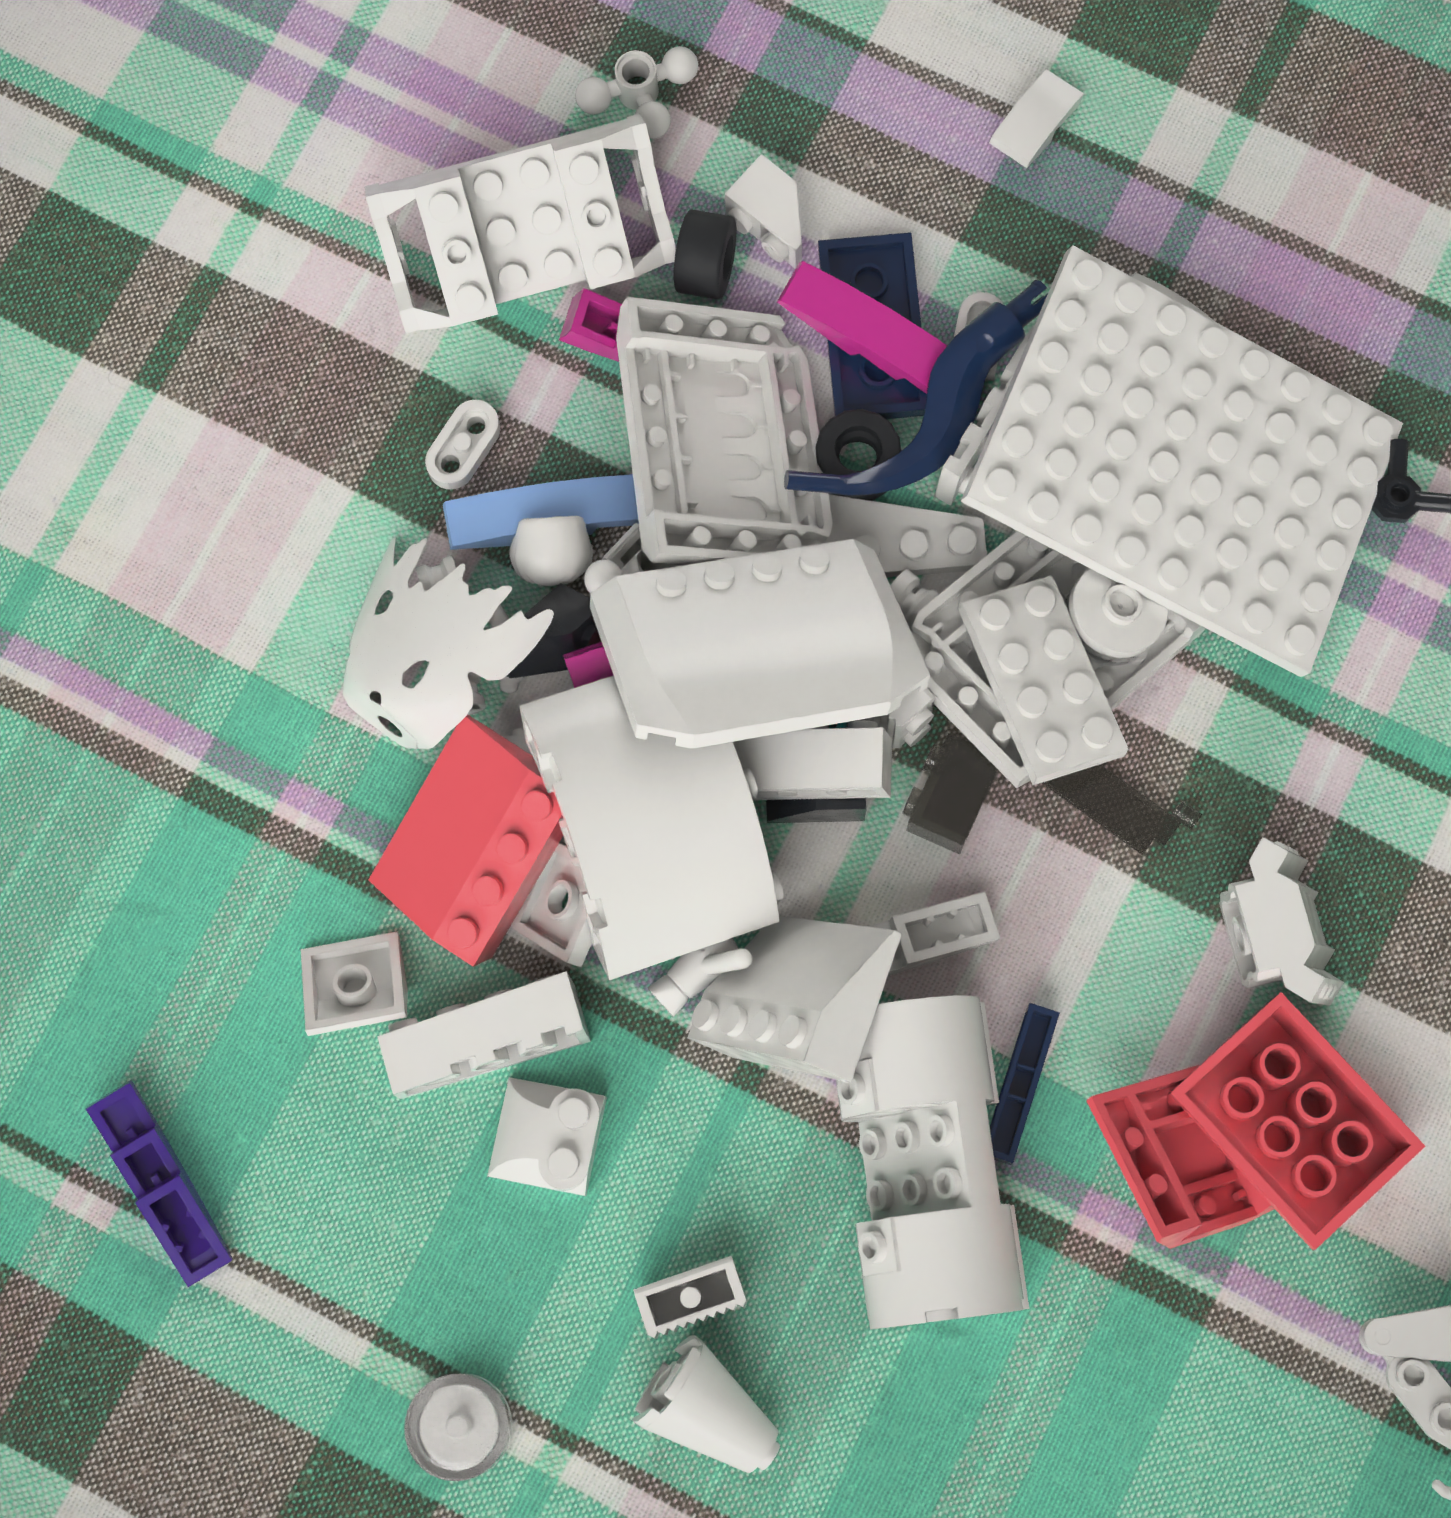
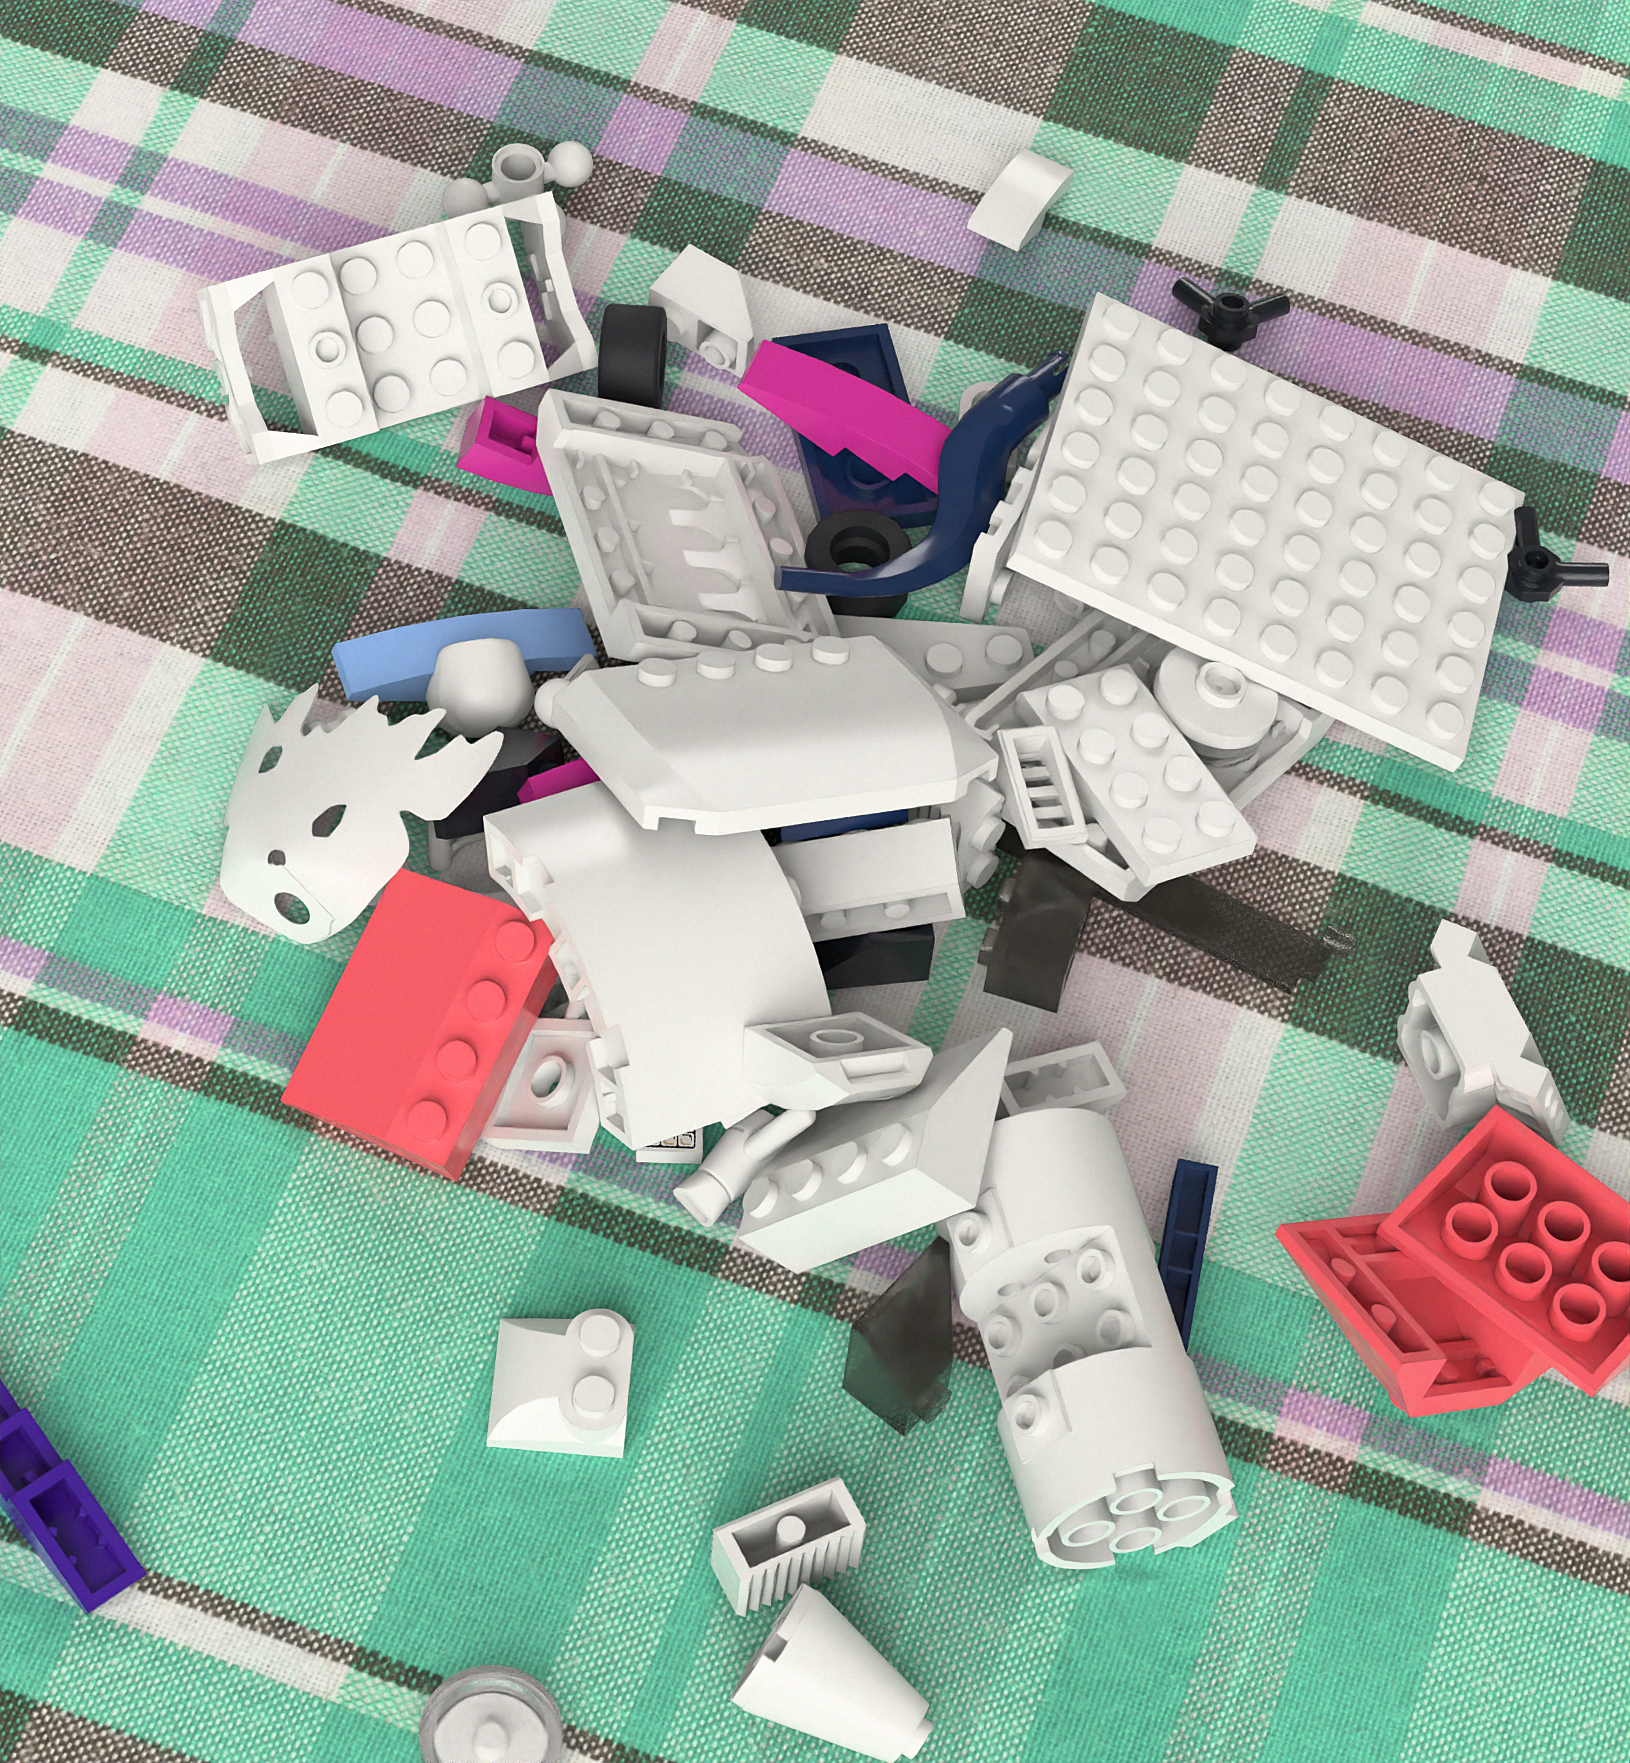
camera: 20 degrees left, 20 degrees down
white slope [301,931,408,1036] -> none
white wedge [377,971,591,1099] -> none
white plate [425,400,500,489] -> none
none -> white slope [743,1011,933,1111]
none -> clear smoke slope [842,1235,953,1437]
none -> white slope [989,724,1089,849]
none -> black piece [1172,277,1290,351]

